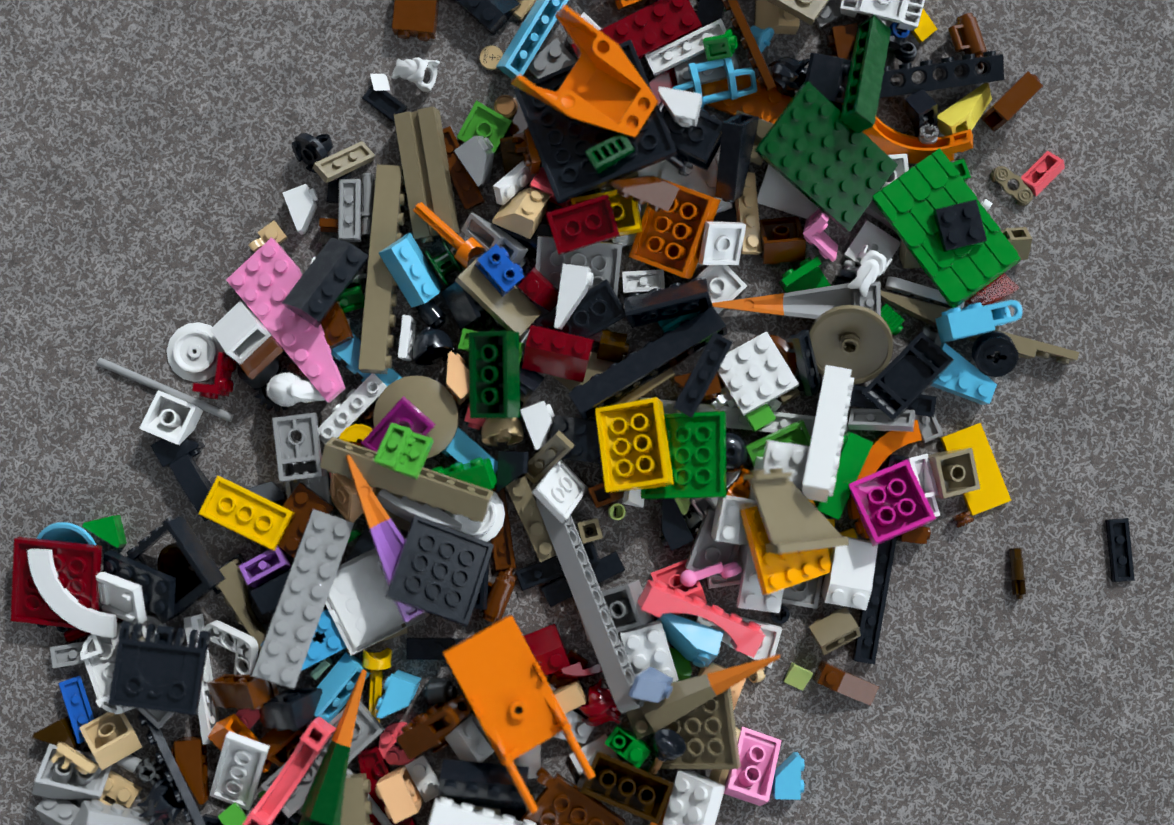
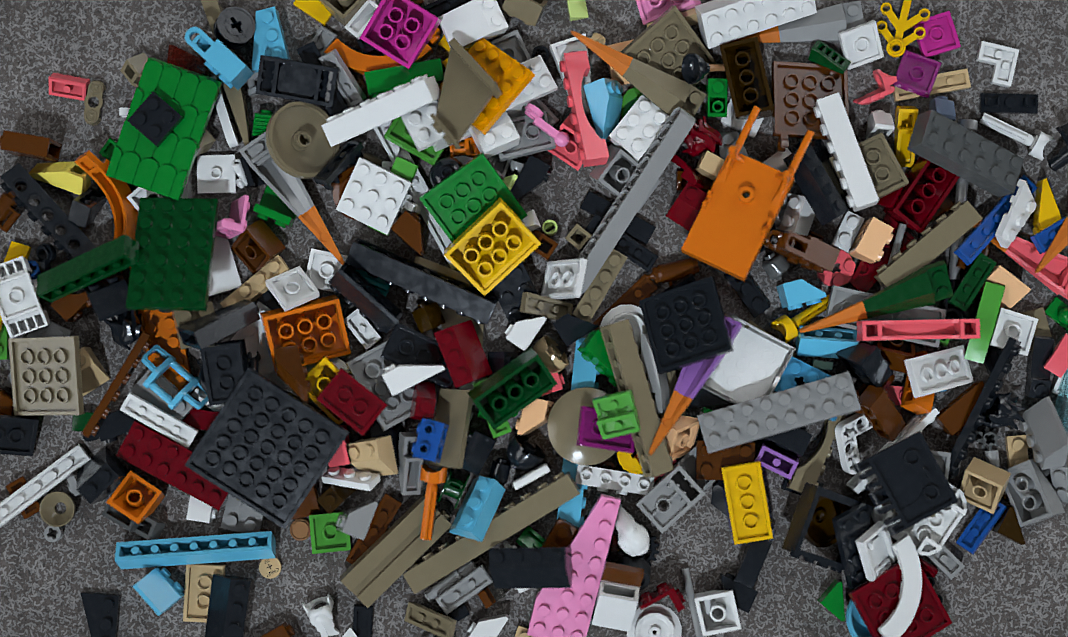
camera: 125 degrees left, 0 degrees up
tan plate [51,742,100,775] -> none
orange windscreen [511,4,658,138] -> none
reddish brown plate [512,127,540,175] -> none
dark green slope [585,133,635,174] -> none
sand blue slope [628,667,673,703] -> none
white slope [658,87,702,127] -> none
black plate [673,332,733,418] -> none
green bracket [703,29,737,61] -> none
medium azure piece [750,25,774,53] -> none
white hair [847,244,892,297] -> none
light grey bush [918,124,939,145] -> none

